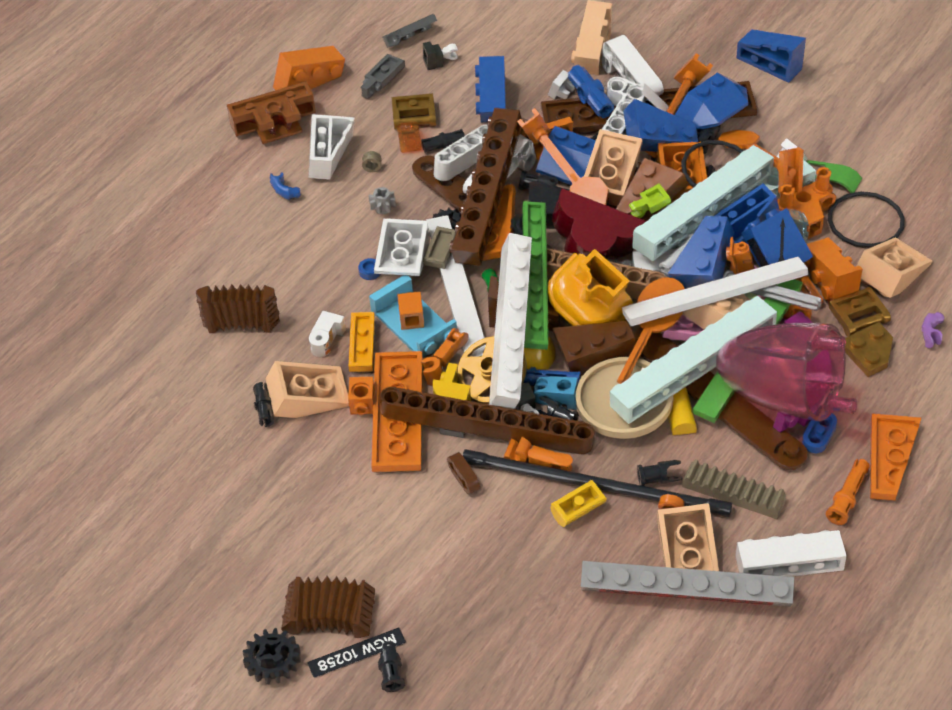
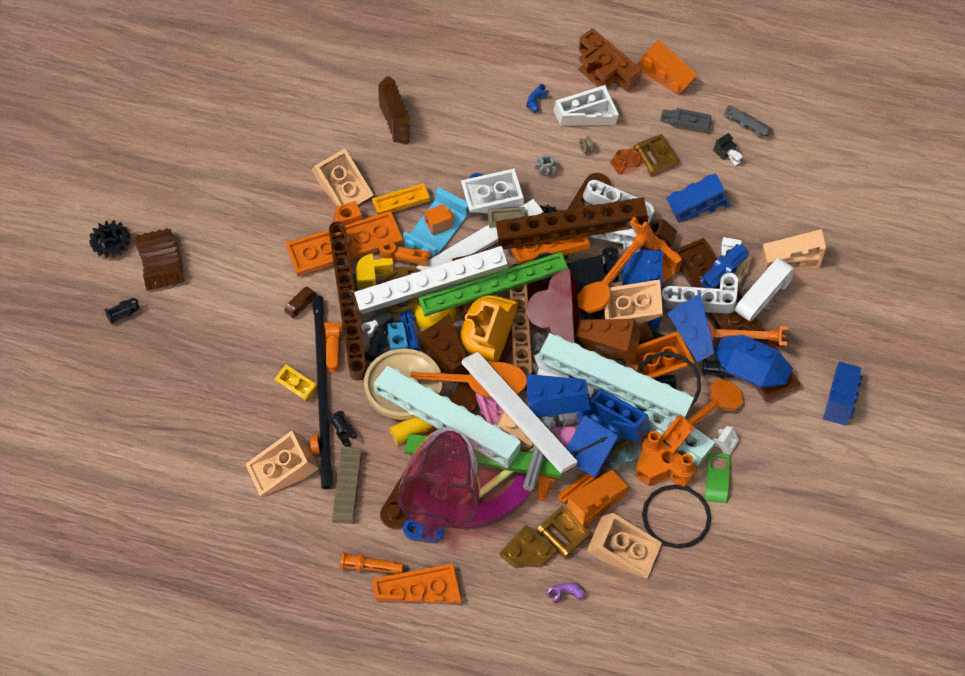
camera: 65 degrees right, 10 degrees up
black pin [253,382,274,427] -> none
black sticker [307,627,406,678] -> none
white leg [309,311,346,357] -> none
black pin [421,129,465,153] -> none
light grey brick [581,561,794,607] -> none
lime plate [629,183,671,218] -> none
white sticker [642,83,668,111] -> none
orange hinge [726,237,755,275] -> none
white brick [736,530,846,577] -> none

